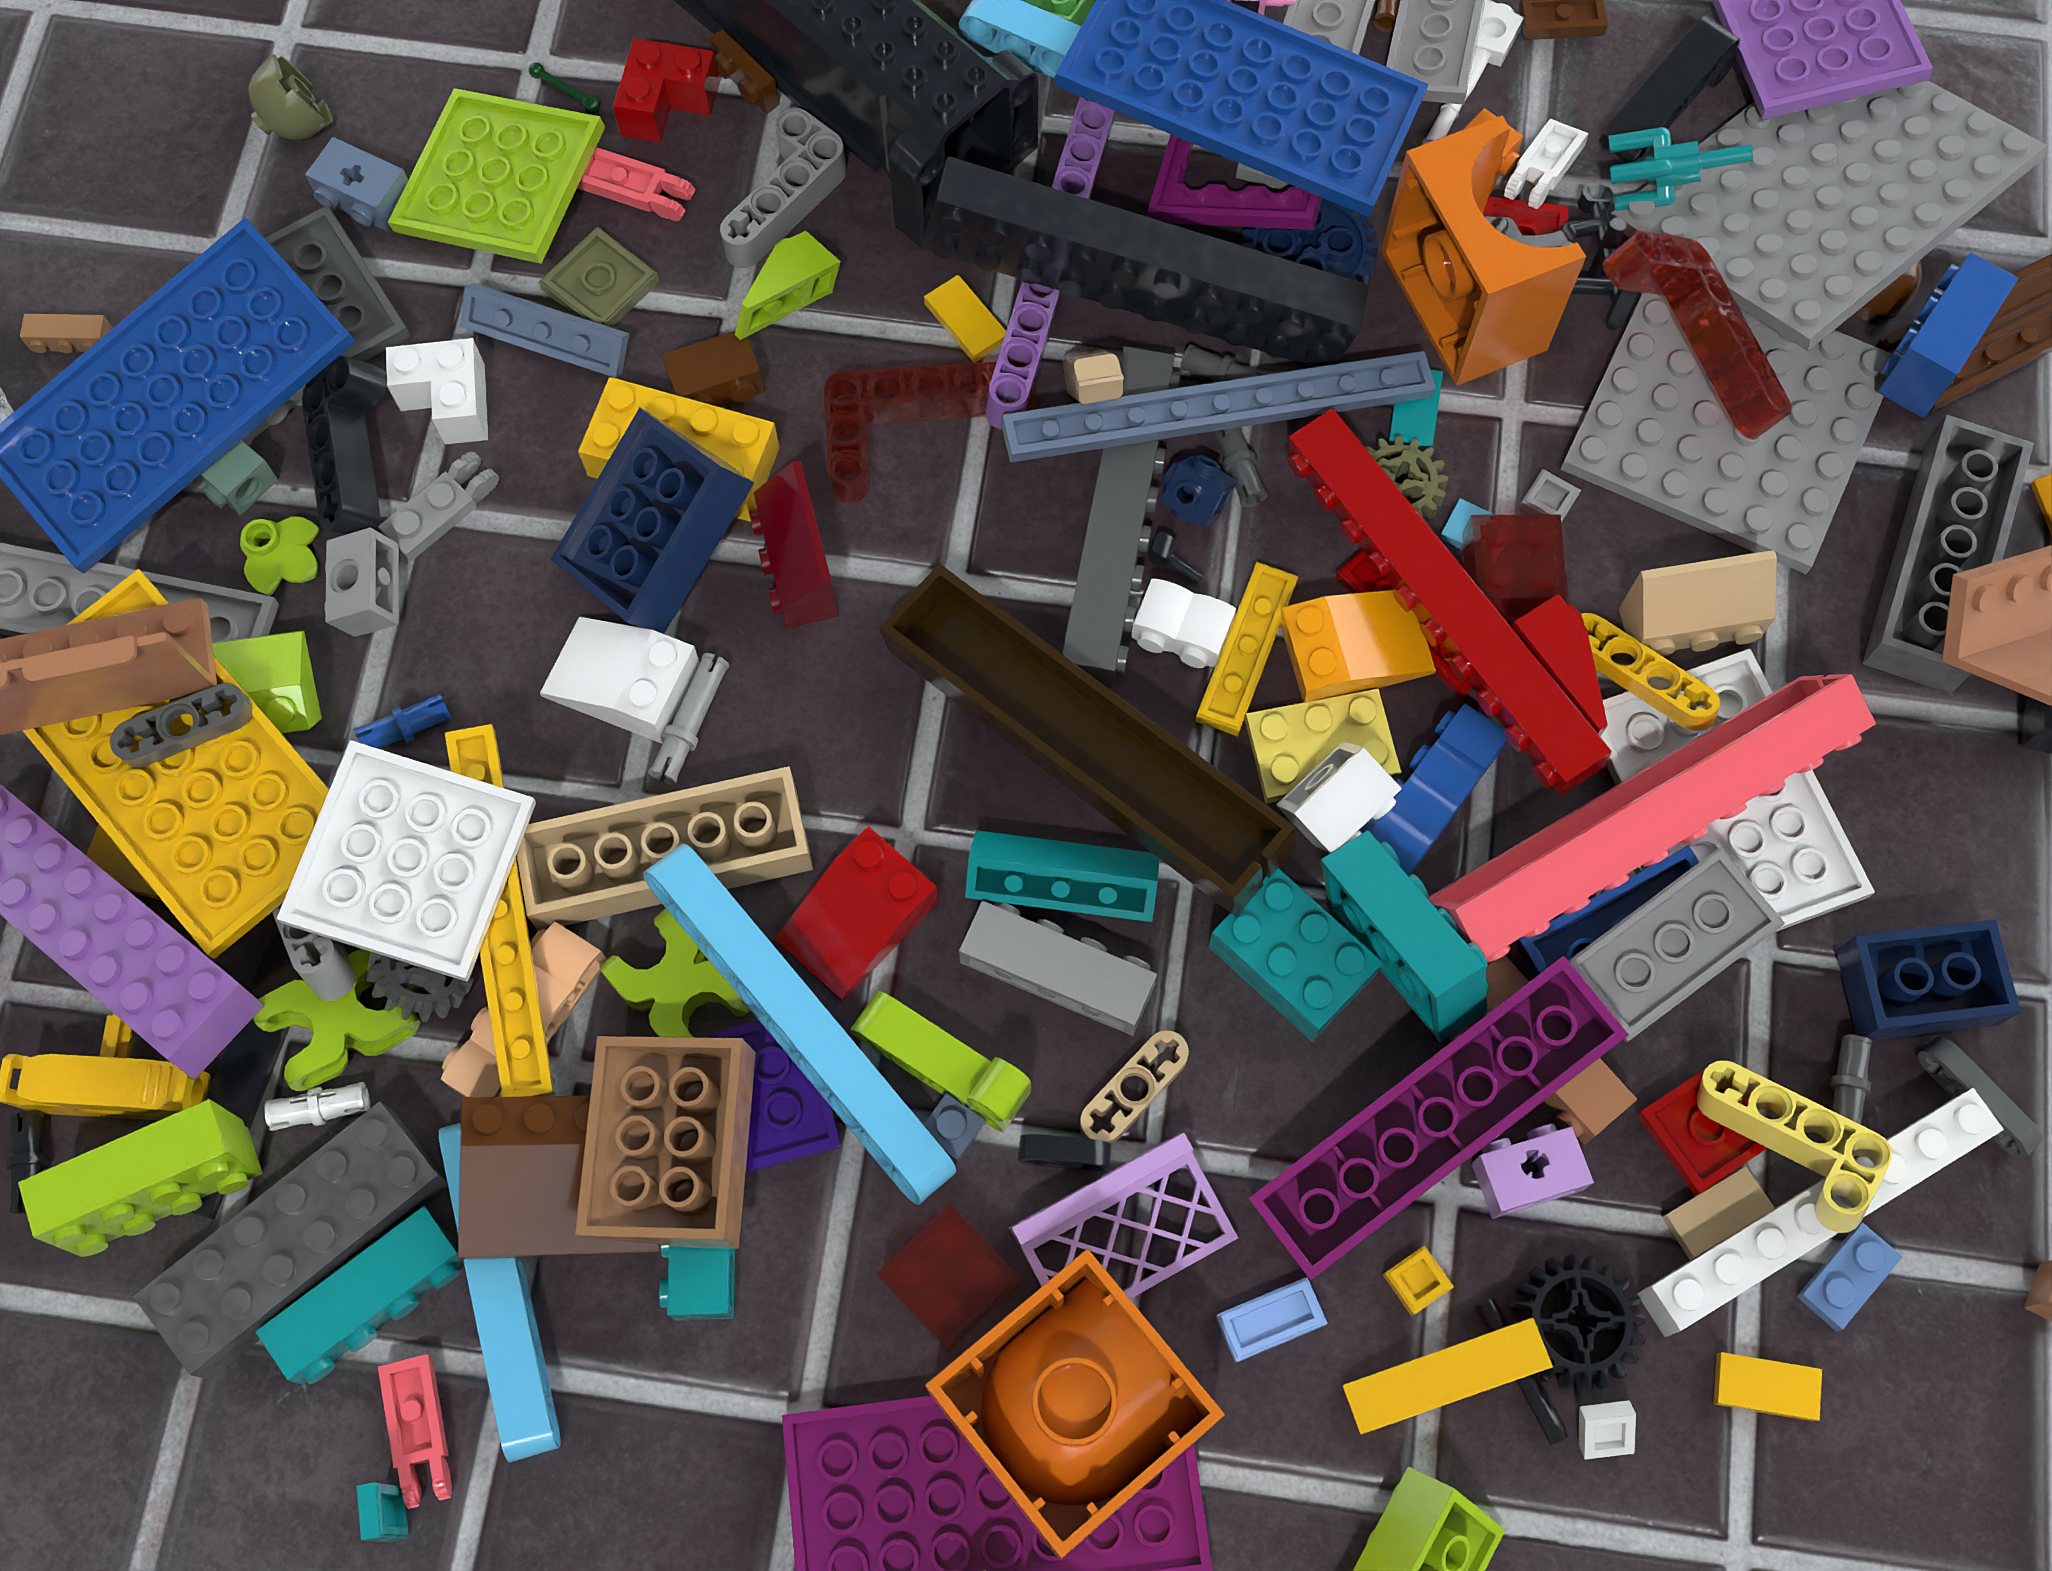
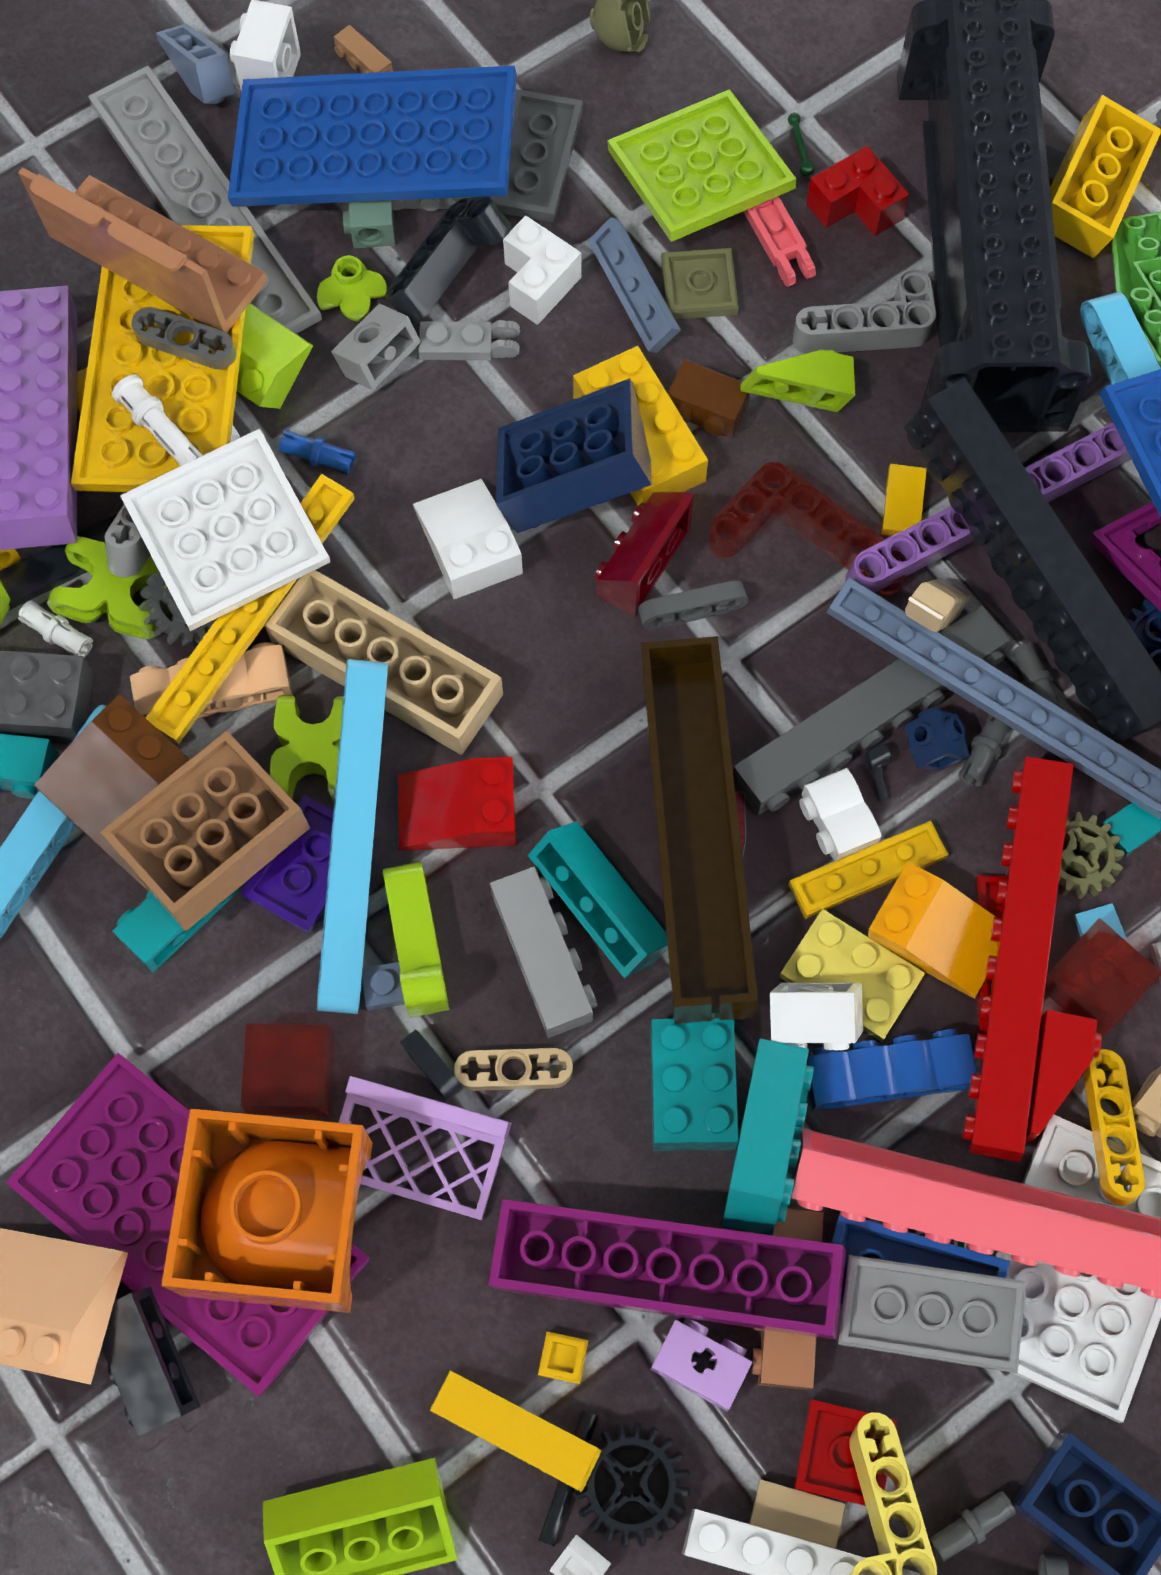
camera: 45 degrees right, 0 degrees up
sand blue brick [305,137,408,231] -> none
light grey pin [648,653,729,785] -> none
reddish brown plate [710,29,779,114] -> none
light blue tile [1215,1277,1328,1363] -> none
none -> white pin [112,374,203,467]
none -> dark grey beam [638,581,748,630]

